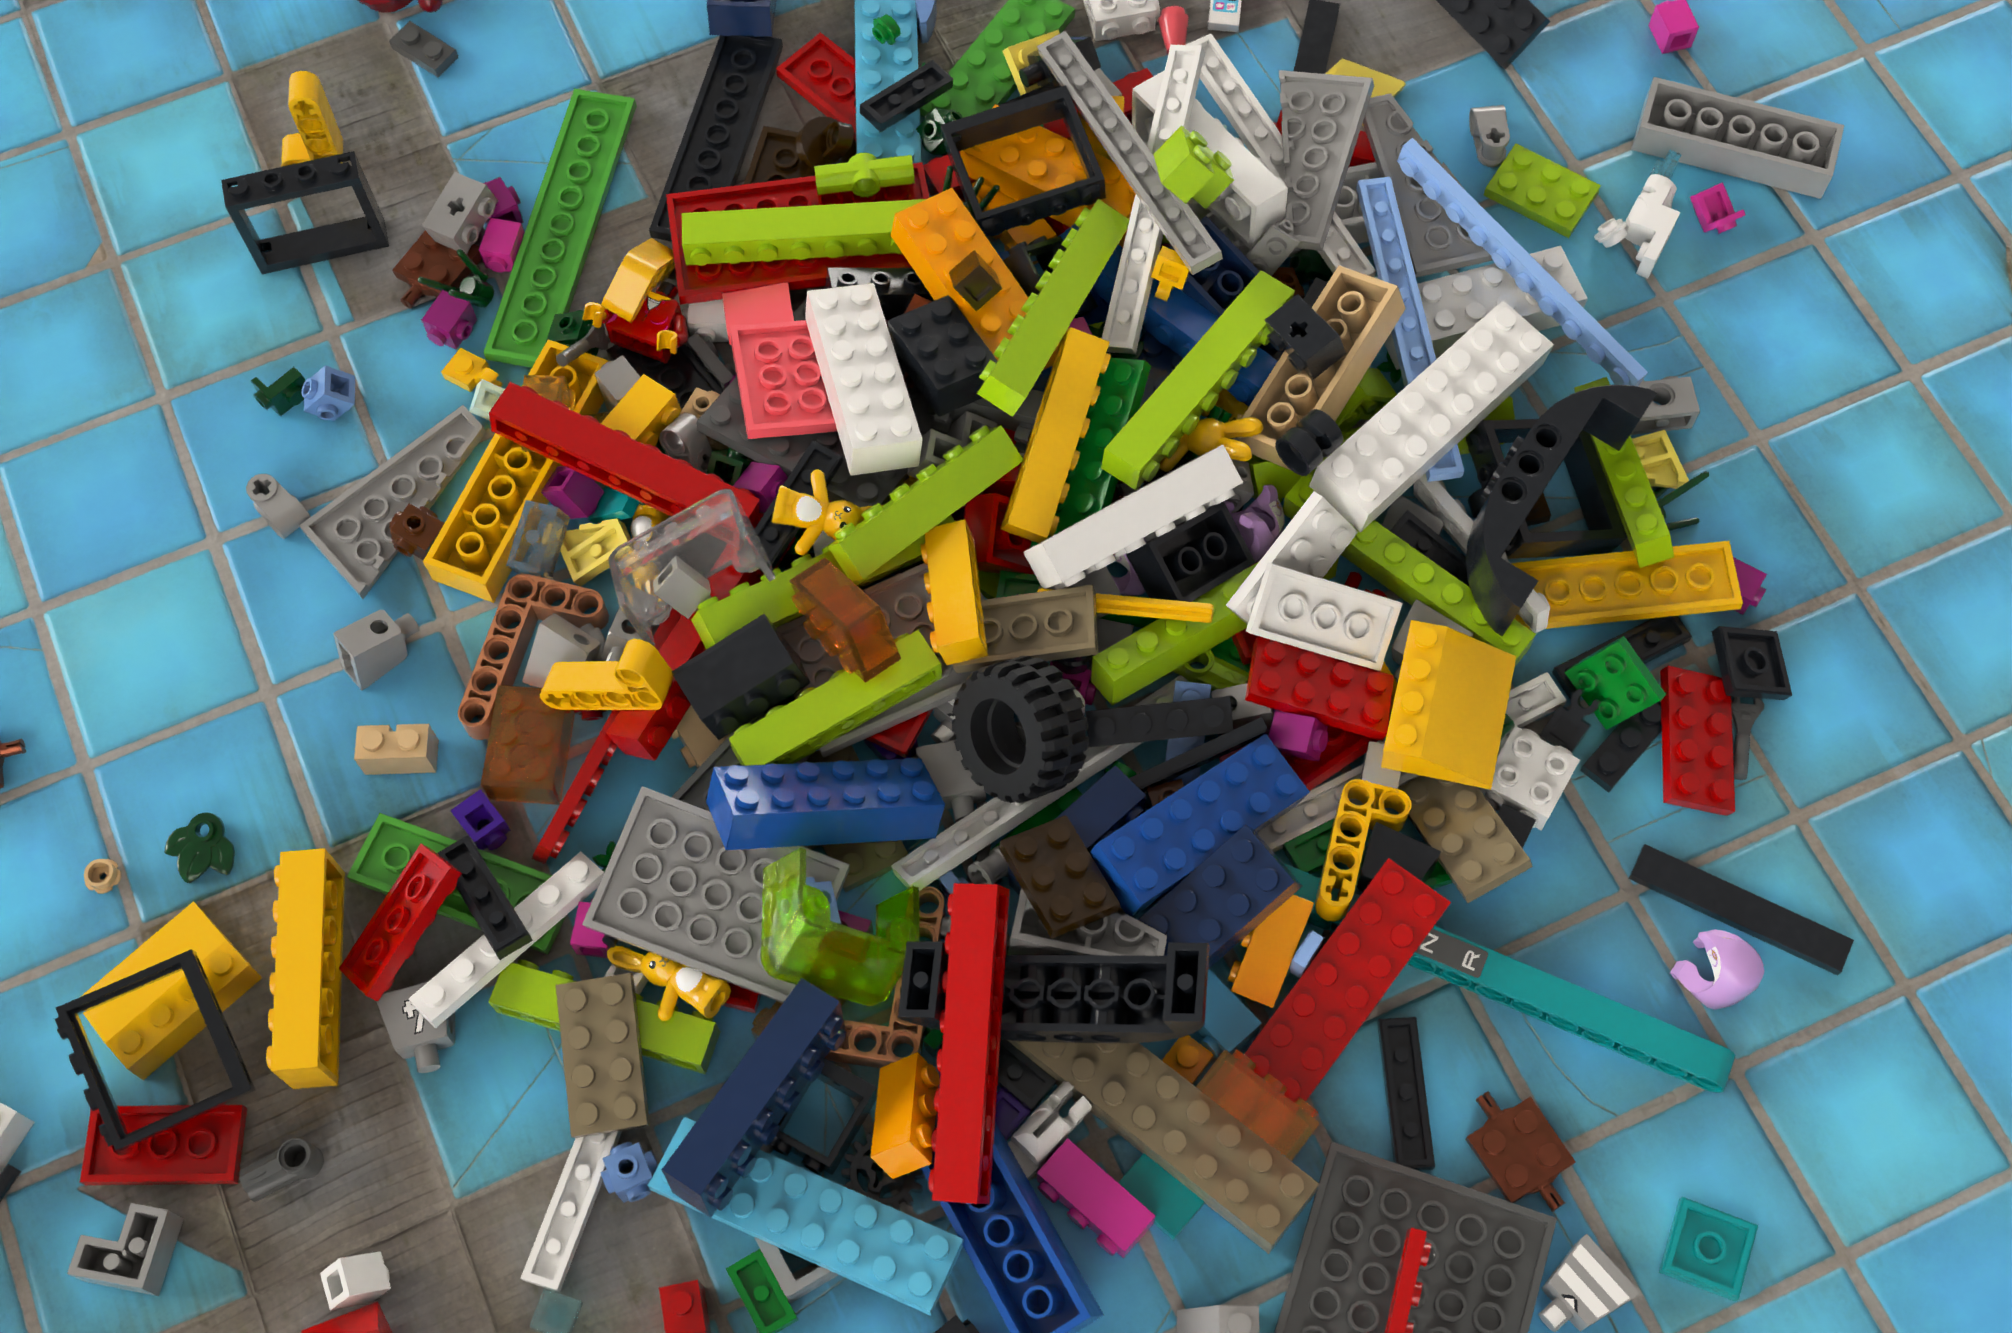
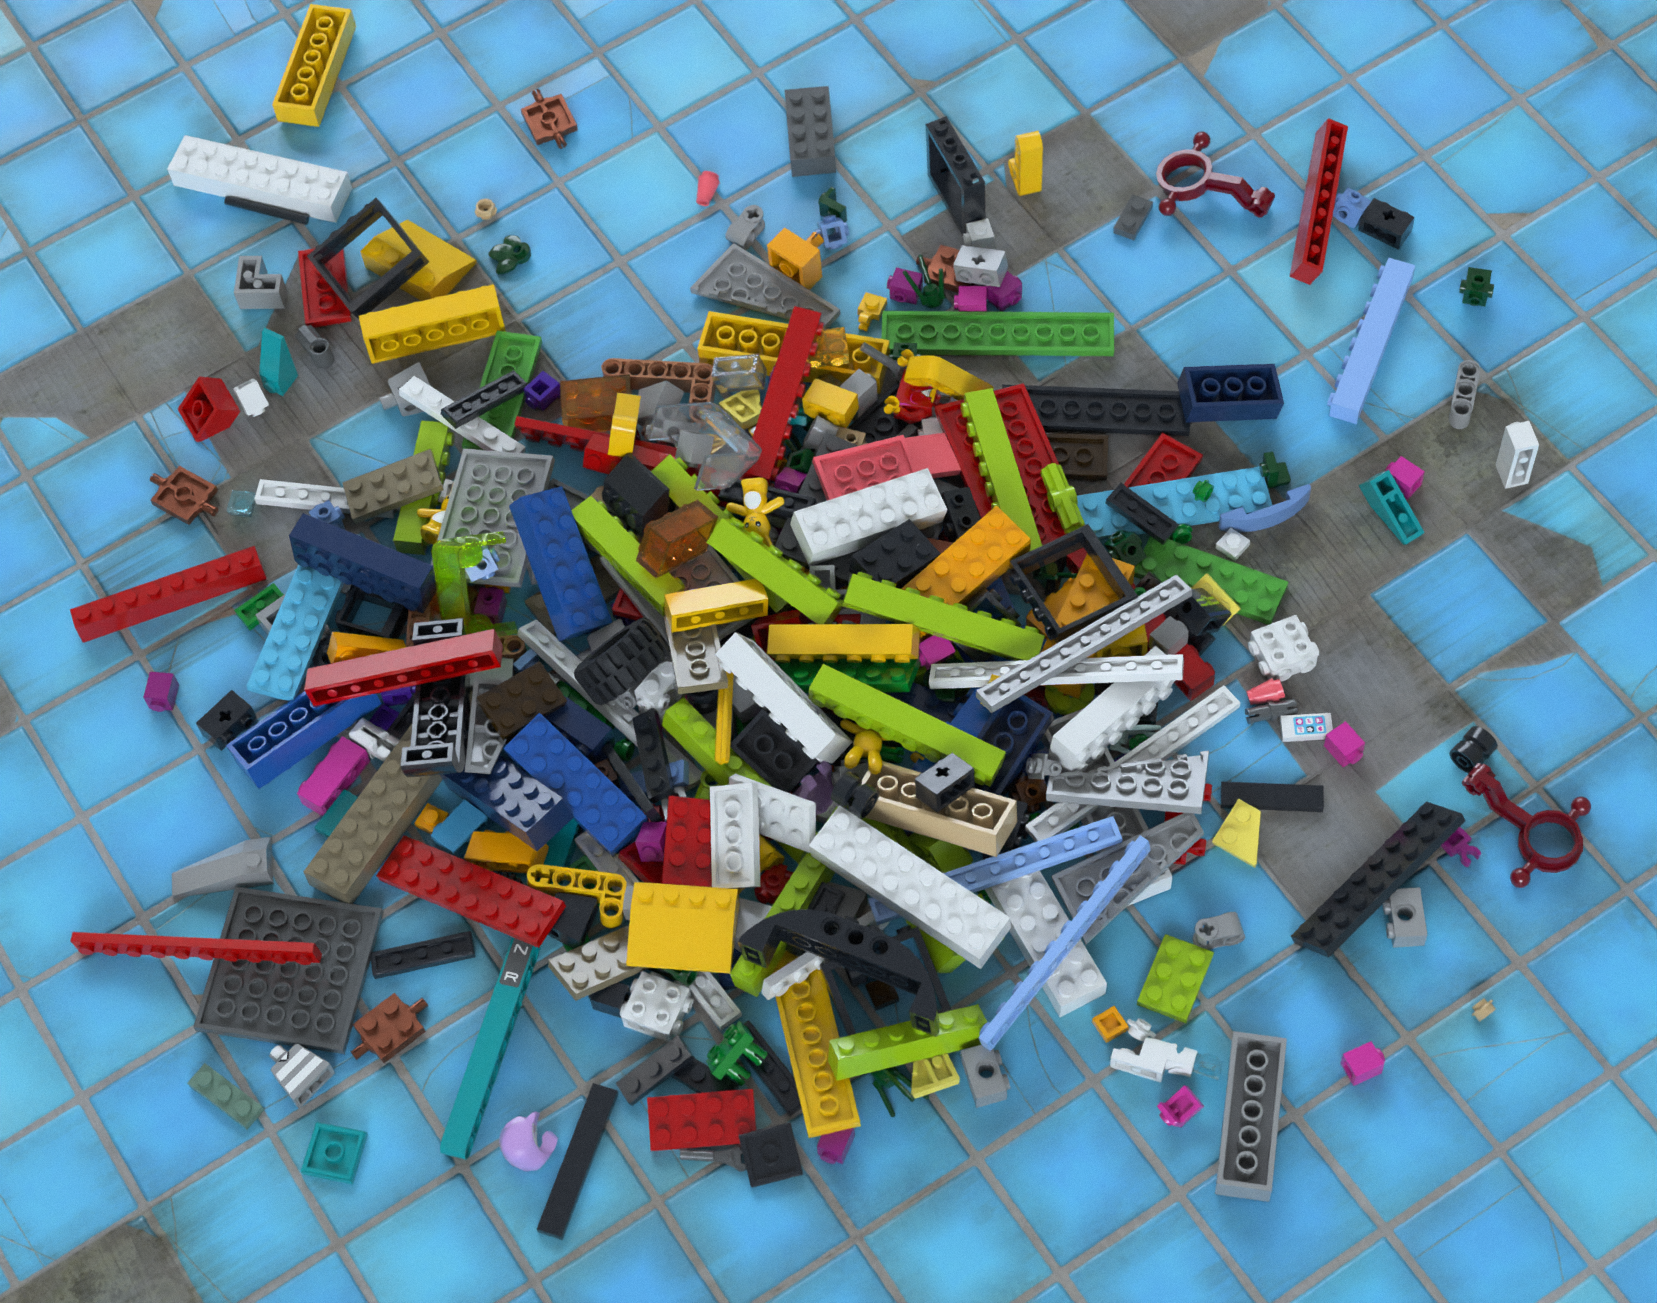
camera: 85 degrees right, 5 degrees down
light grey torso [333,610,419,691] -> none
red plate [339,843,462,1002] -> none
tan piece [354,724,439,775] -> none
reddish brown brick [389,503,444,560] -> none
light aqua plate [469,379,505,421] -> none
dark brown tile [795,117,856,176] -> none
dark brown panel [949,250,1002,311] -> none
lime brick [1153,125,1234,209] -> none
clear orange brick [1196,1049,1321,1162] -> none
light blue tile [1289,931,1324,978] -> none
black plate [1539,688,1601,753] -> none
none -> teal slope [259,328,298,396]
none -> black plate [616,1035,695,1106]
none -> coral cone [696,171,720,206]
none -> light orange brick [767,227,824,290]
none -> dark grey brick [785,86,836,177]
none -> white brick [963,218,994,249]
none -> light orange plate [1092,1006,1129,1043]
none -> white plate [1216,528,1250,561]
none -> dark grey pin [1245,698,1298,724]

